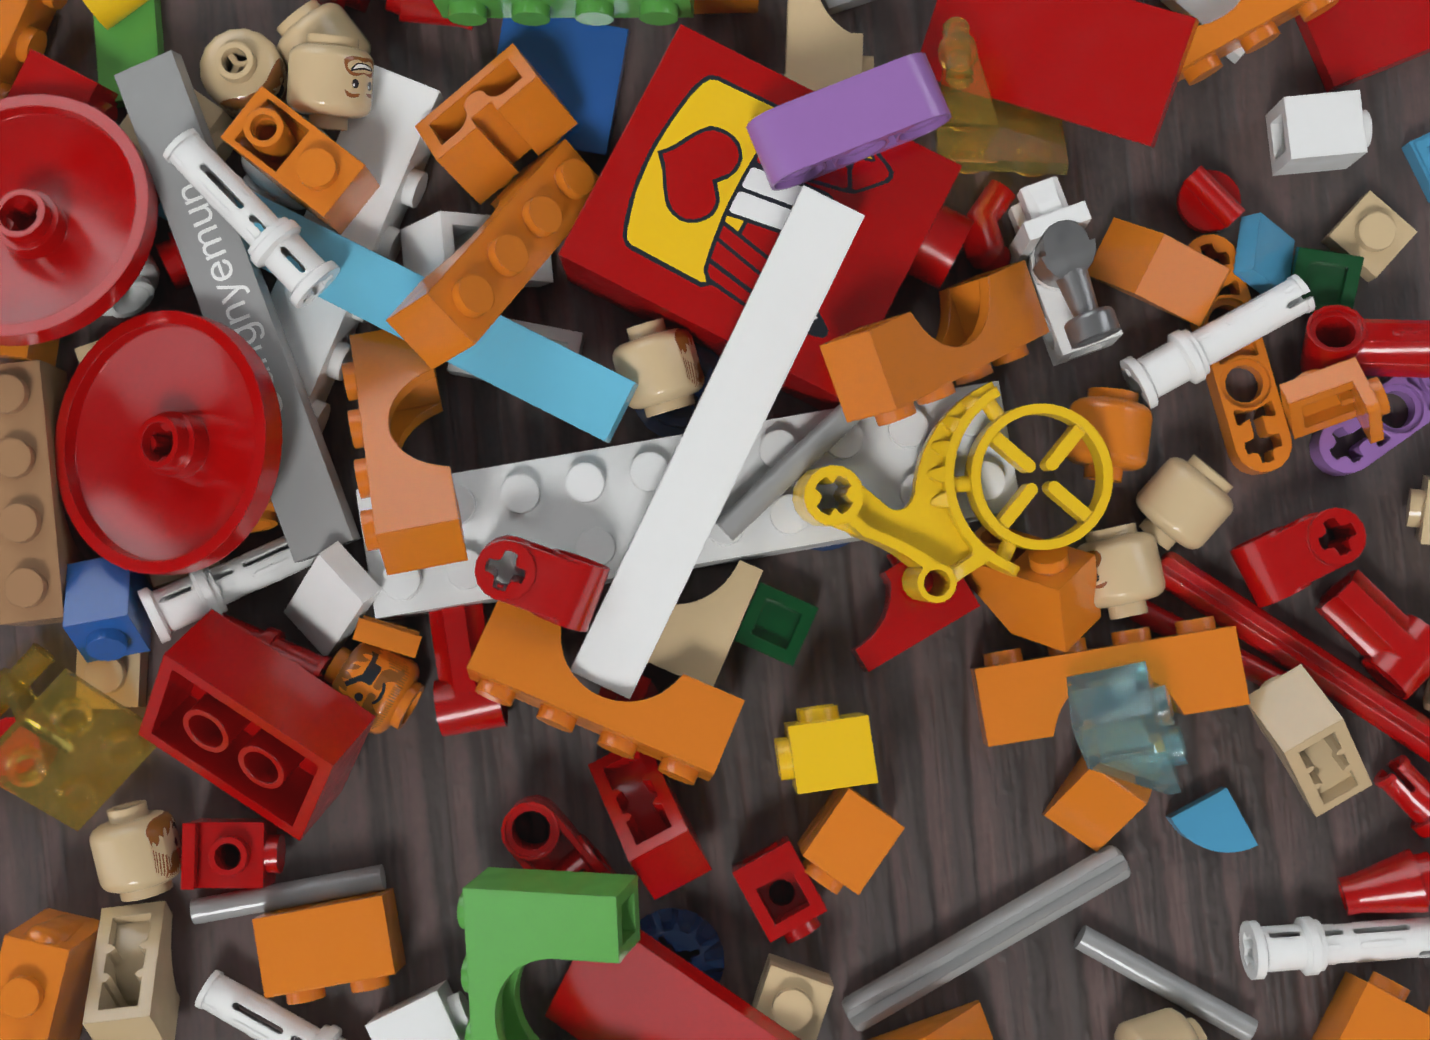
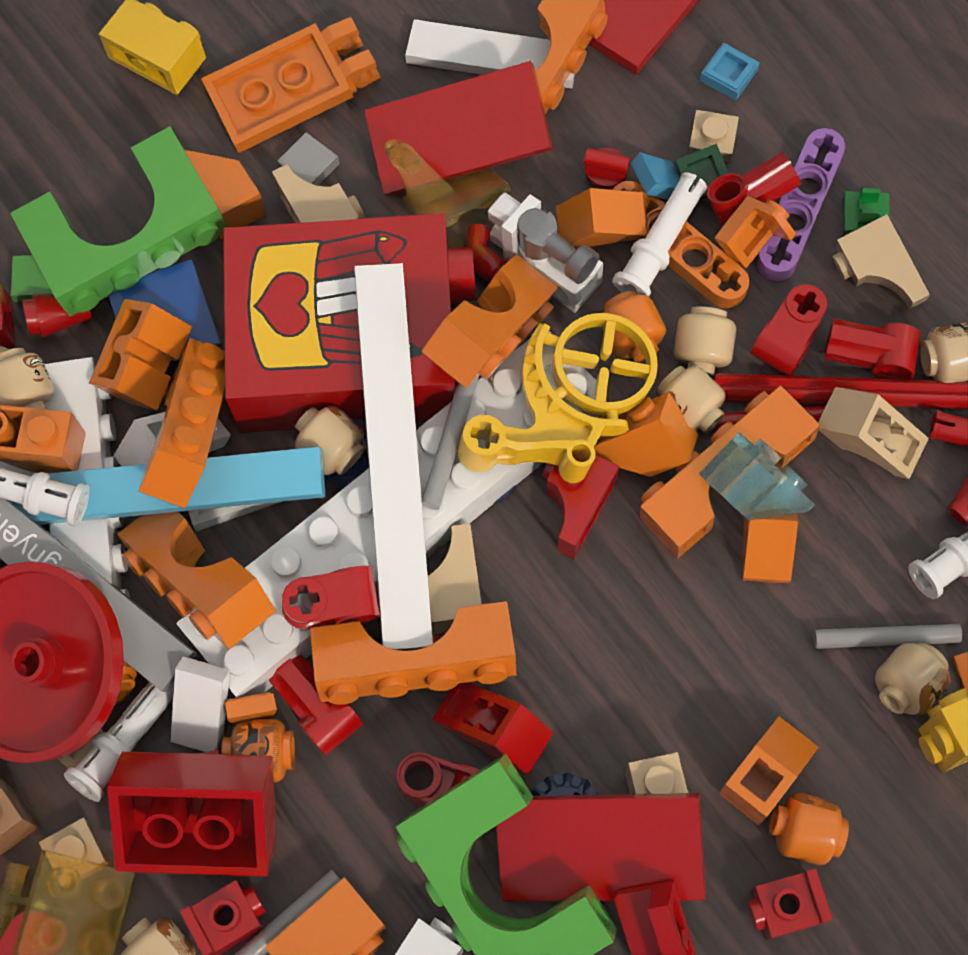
camera: 30 degrees left, 15 degrees down
blue brick [62,558,153,663] -> none
red brick [732,835,828,944] -> none
dark green plate [734,582,819,667] -> none
medium lavender beam [746,52,952,191] -> none
yellow brick [774,703,878,794] -> none
orange brick [797,787,905,895] -> none
light grey axle [842,845,1131,1031] -> none
dark azure tile [1165,786,1258,853] -> none
white brick [1265,90,1372,176] -> none

